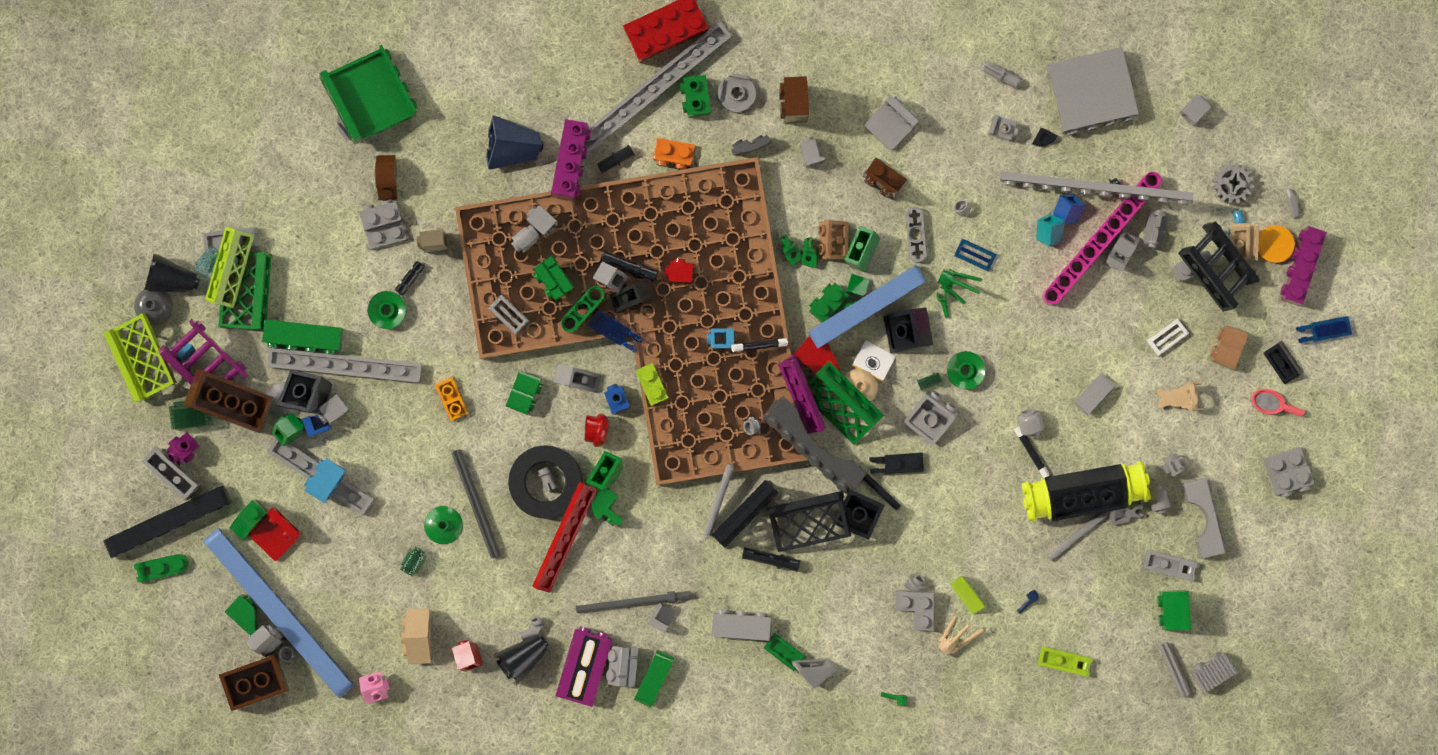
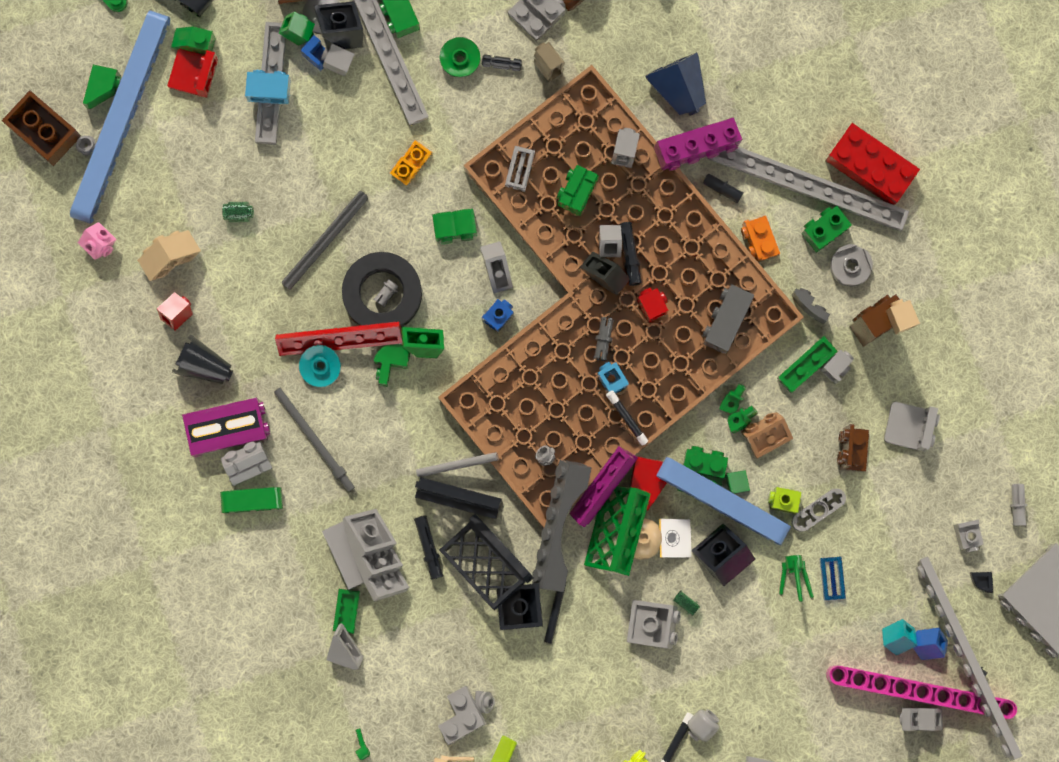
camera: 55 degrees right, 5 degrees down
light grey brick [246,624,284,657] -> none
green dish [424,506,463,544] -> none
light grey brick [511,225,540,253] -> none
light grey arm [520,616,544,641] -> none
green beam [561,286,605,333] -> none
red piece [585,413,609,447] -> none
clear blue hinge [588,310,643,353] -> none
lime plate [635,363,668,406] -> none
light grey panel [648,603,675,633] -> none
green brick [844,226,880,272] -> none
black hinge [869,452,924,474] -> none
green hand [936,290,950,318] -> none
green dish [947,351,985,390] -> none
light grey hinge [954,199,971,216] -> none
light grey hinge [1142,209,1169,251] -> none
none -> teal dish [299,345,341,387]
none -> light grey slope [343,509,409,602]
none -> dark grey pin [594,317,614,361]
none -> dark grey brick [702,284,754,354]
none -> lime brick [768,487,802,514]
none -> green plate [777,336,838,393]
none -> tan brick [886,299,920,334]

